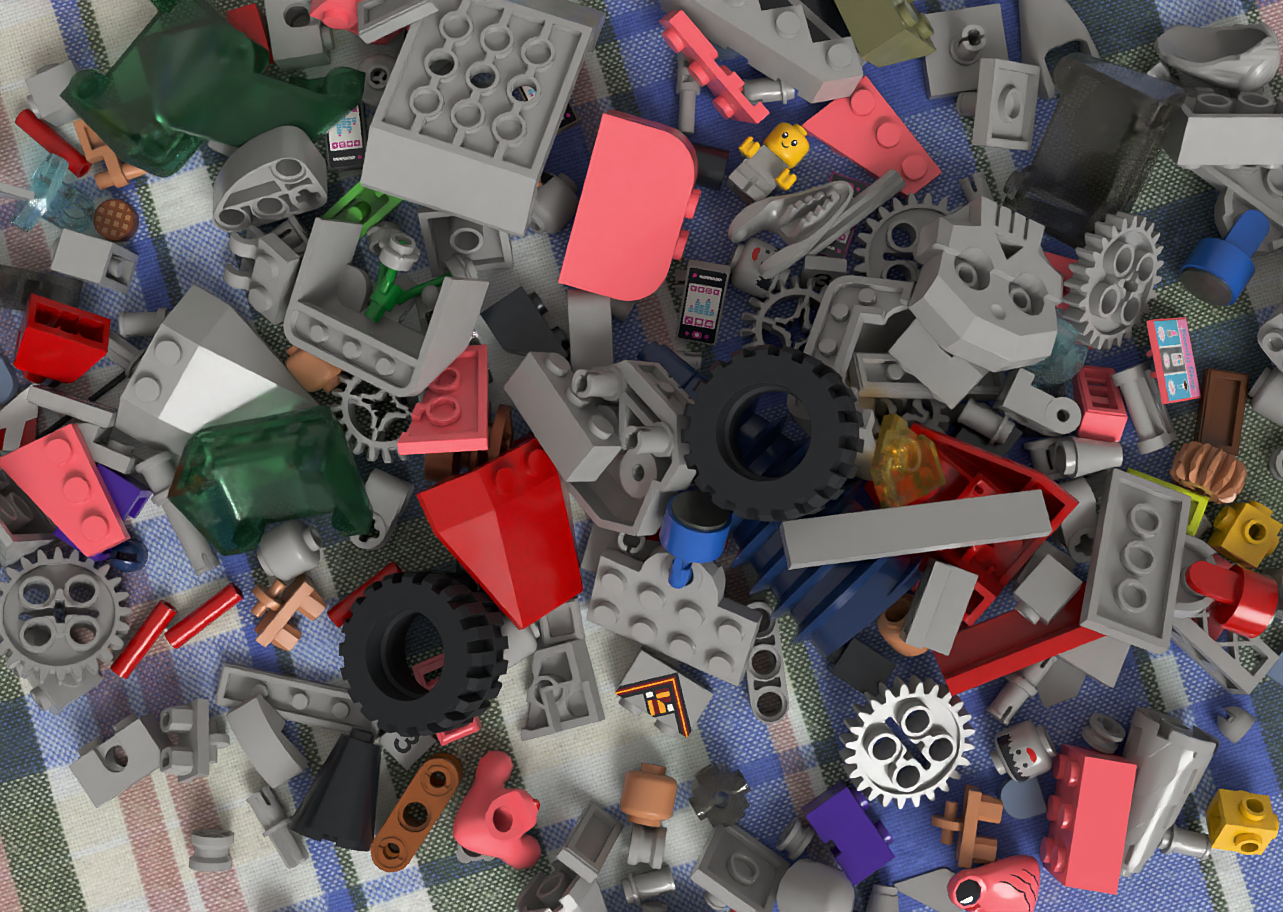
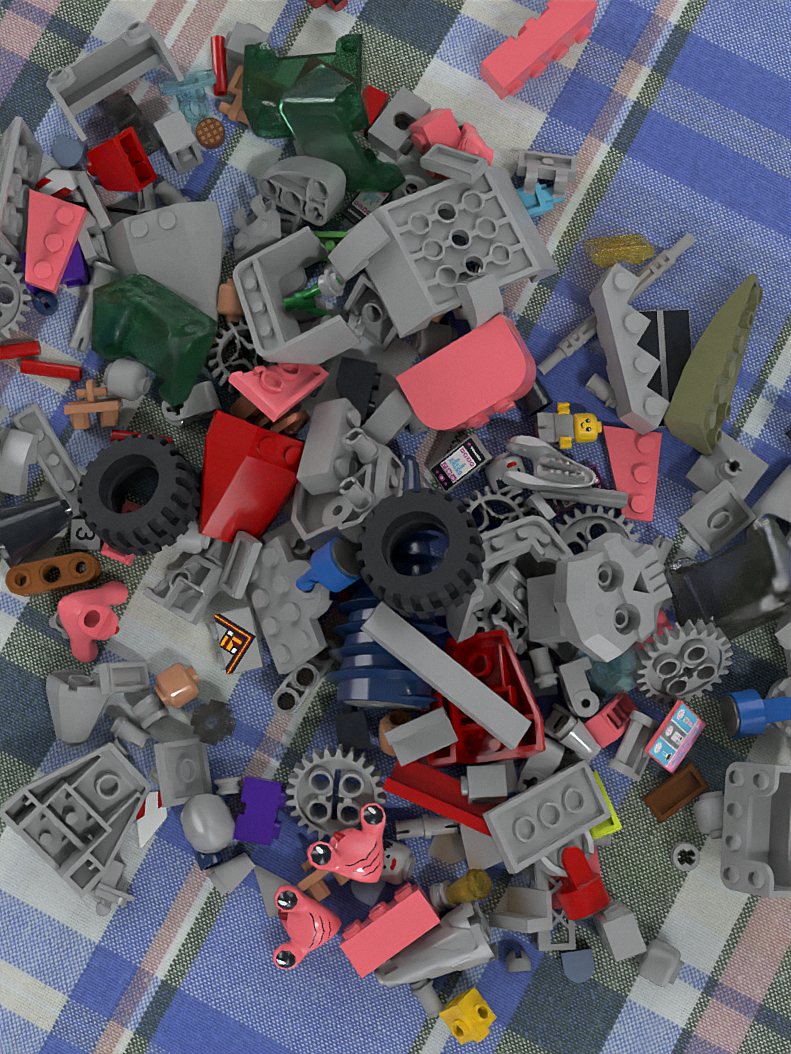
camera: 45 degrees right, 5 degrees down
coral wing [659,9,770,124] -> none
clear yellow plate [870,413,946,509] -> none
nougat gear [1169,441,1247,505] -> none
yellow brick [1207,500,1283,568] -> none
none -> light grey tile [218,530,262,599]
none -> coral head [307,803,386,883]
none -> light grey slope [328,214,392,281]
none -> clear yellow cone [446,869,492,904]
none -> light grey brick [452,273,504,331]
none -> light grey panel [489,885,553,933]

